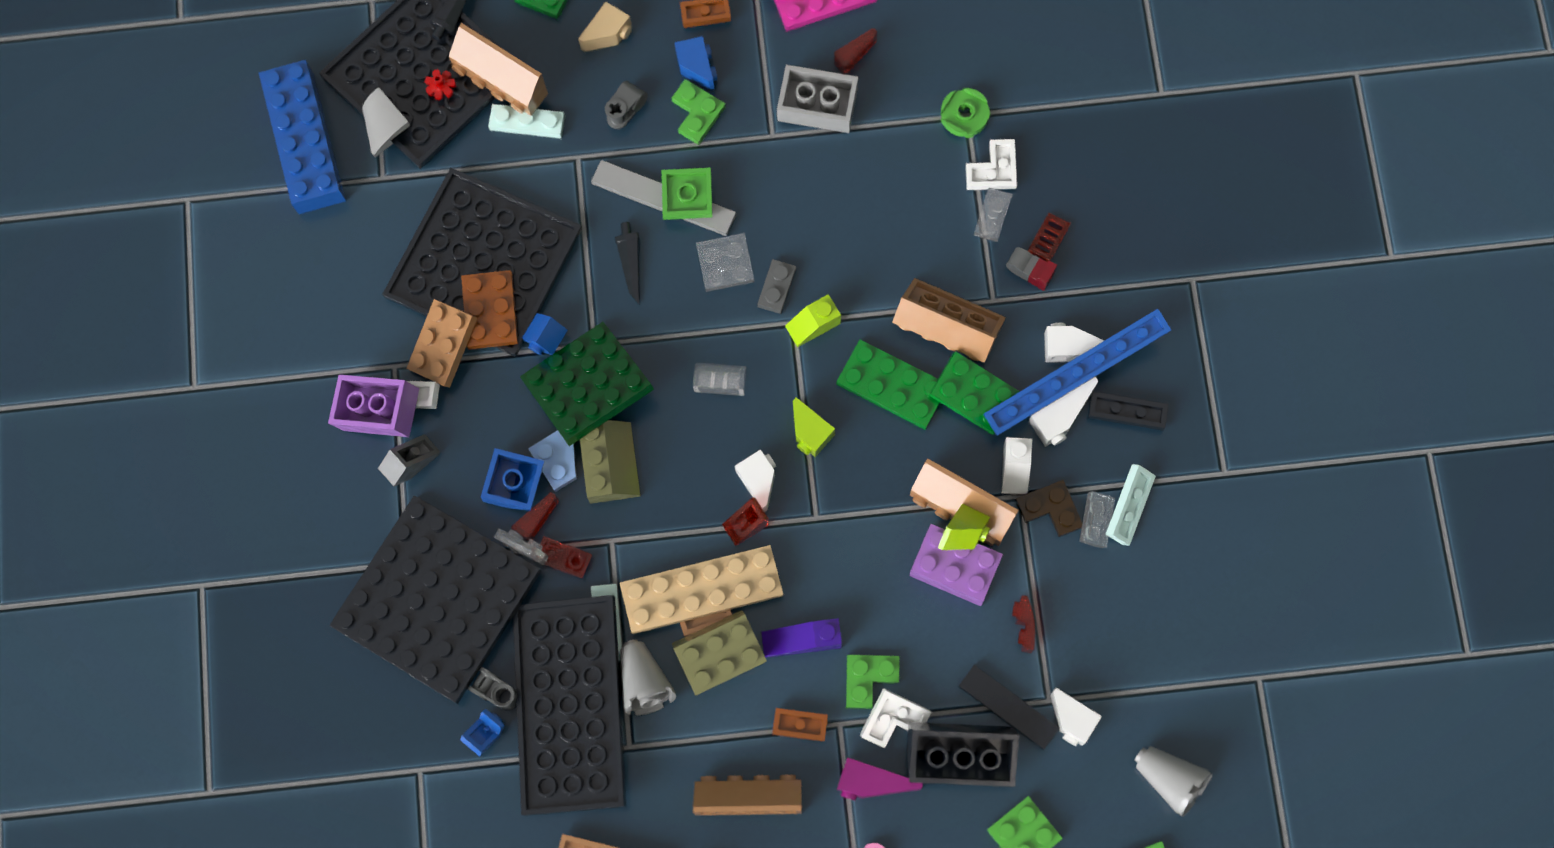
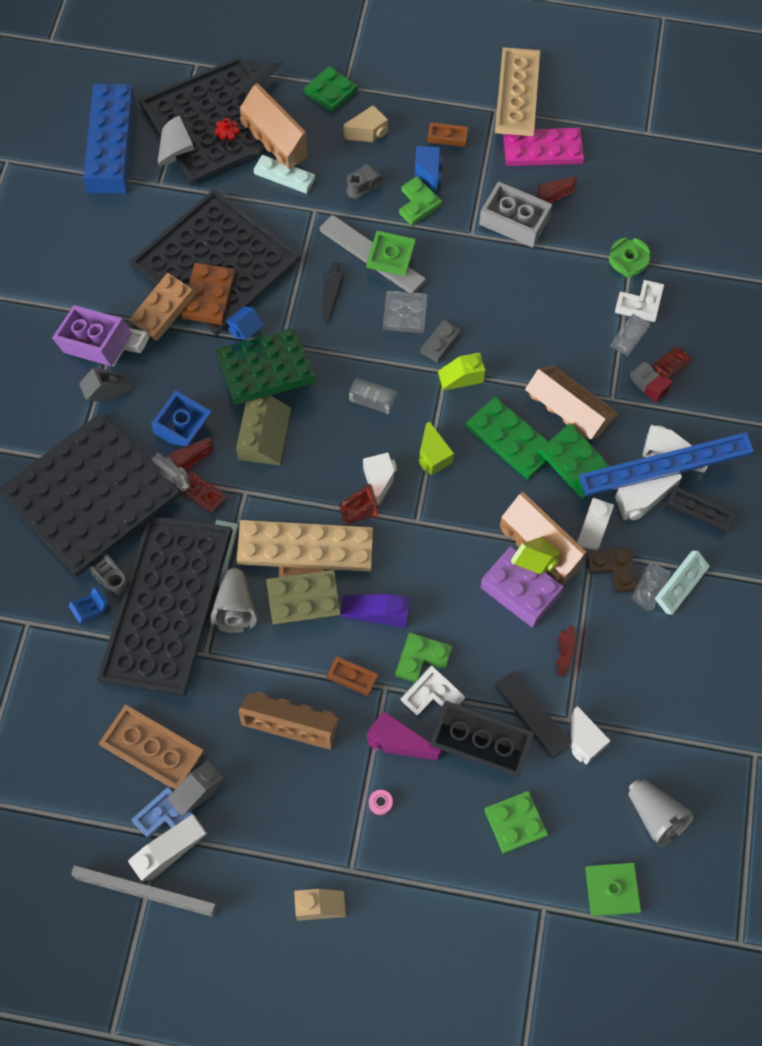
camera: 10 degrees right, 10 degrees down
light blue wing [528,430,577,492] -> none

